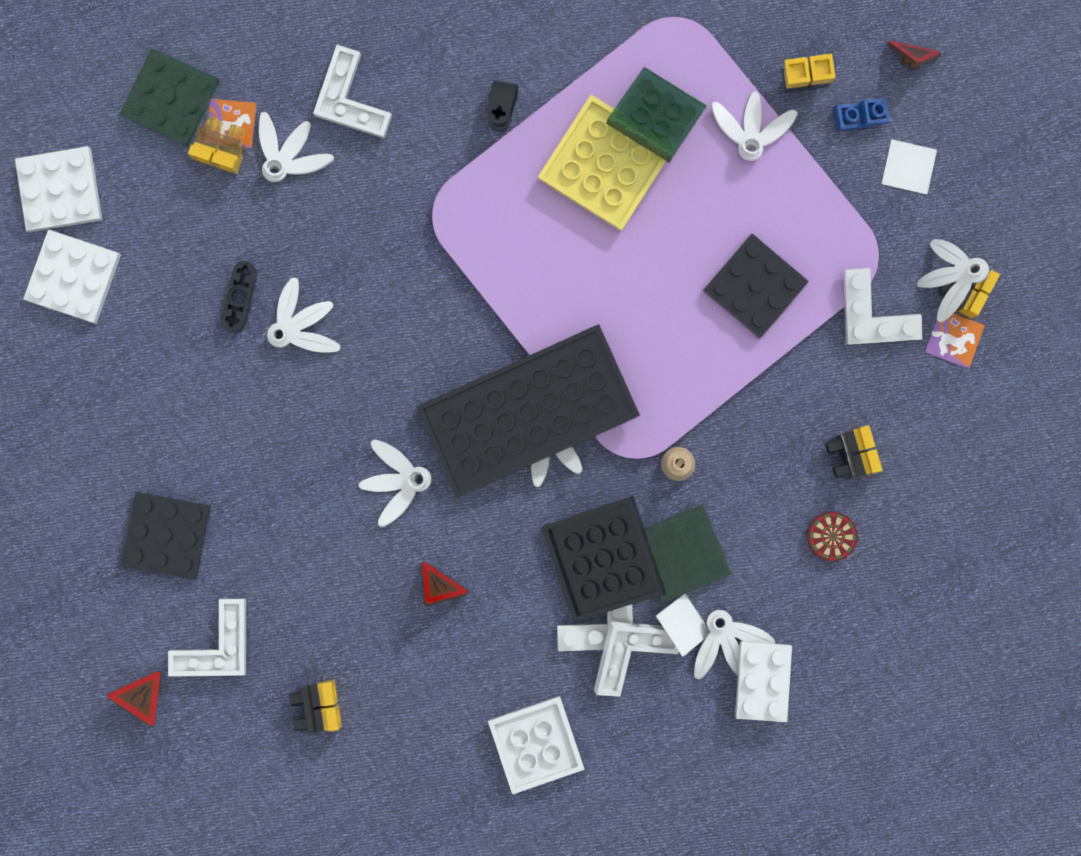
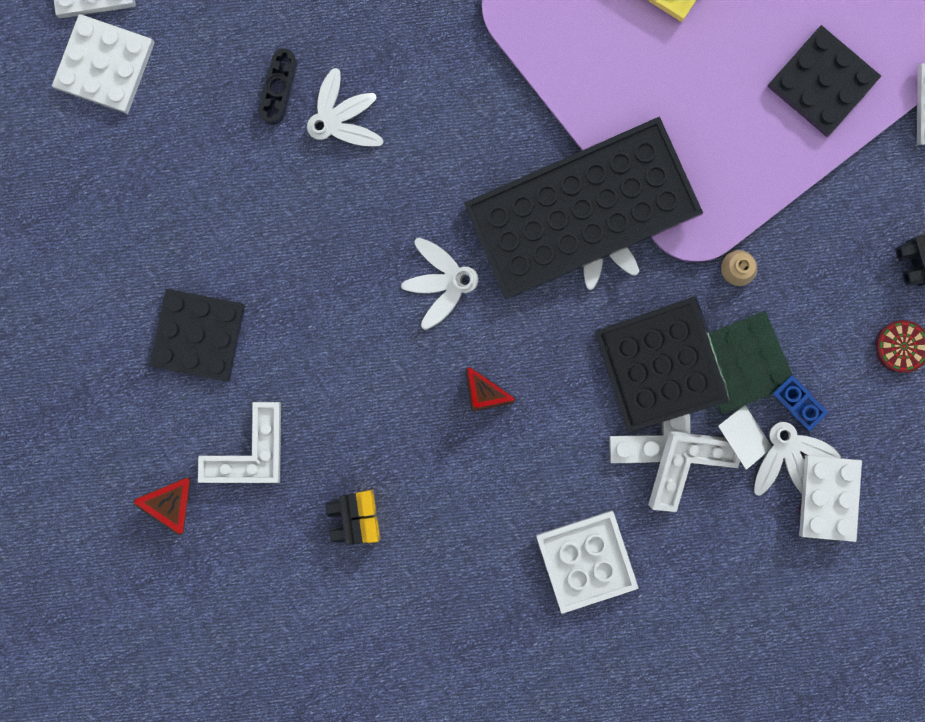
camera: 10 degrees right, 0 degrees up
none -> blue slope [772,375,829,431]

